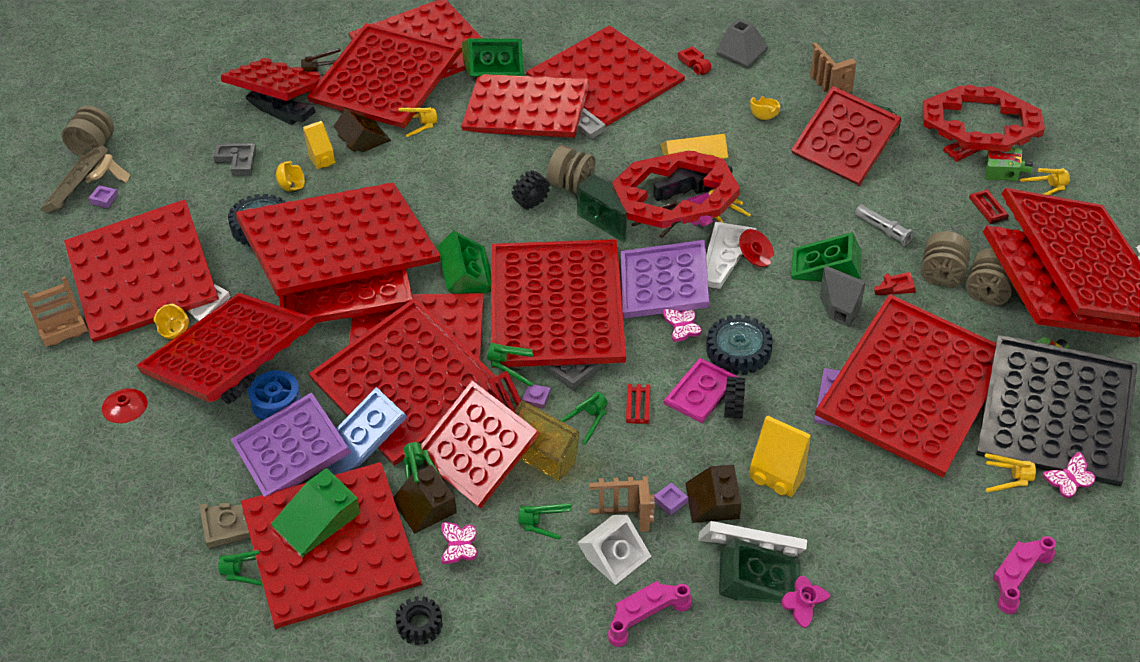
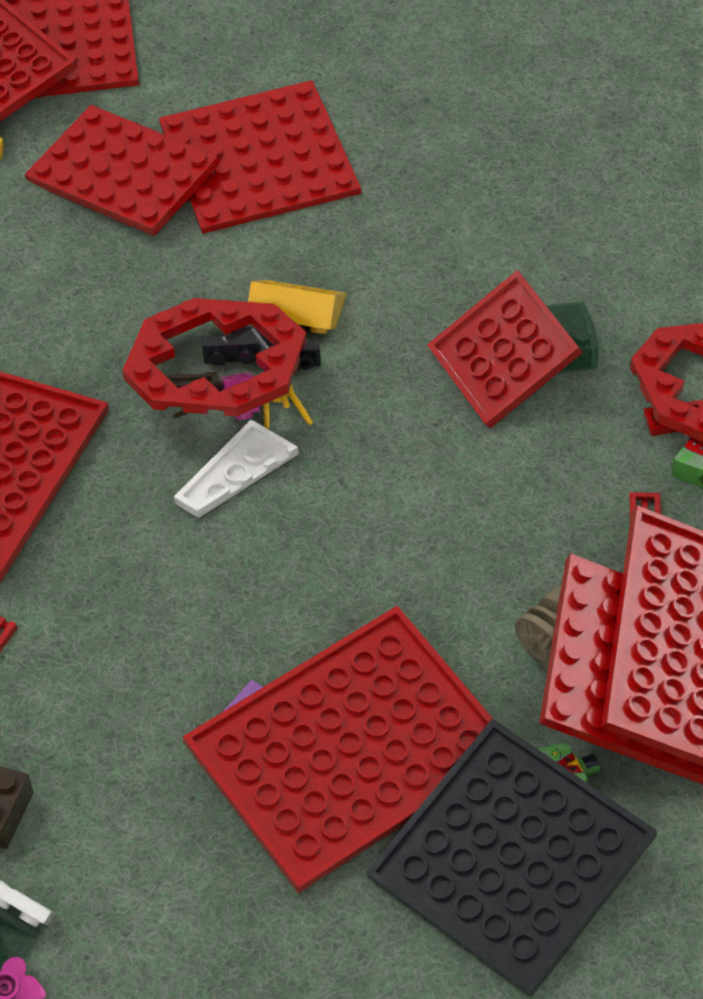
camera: 25 degrees right, 5 degrees up
green slope [462,38,524,77] -> none
black tyre [512,170,550,210] -> none
dark tan wheel [547,145,596,196] -> none
clear green slope [577,174,627,243] -> none
light grey plate [578,108,606,140] -> none
medium lavender plate [621,240,710,318] -> none
dark pink animal [663,309,701,342] -> none
dark pink tile [664,358,738,423] -> none
red plate [678,46,712,75] -> none
wheel [706,315,773,375] -> none
dark grey slope [717,18,768,68] -> none
black tyre [724,376,745,419] -> none
red dish [739,229,774,267] -> none
yellow slope [749,416,811,497] -> none
yellow hair [750,96,780,120] -> none
green slope [791,232,862,282] -> none
medium nougat plate [810,43,857,93] -> none
dark grey slope [820,266,866,327] -> none
light grey pin [855,204,915,247] -> none
red slope [874,272,916,295] -> none
dark tan wheel [921,231,971,288] -> none
yellow plant [985,453,1036,492] -> none
dark pink animal [1042,452,1095,498] -> none

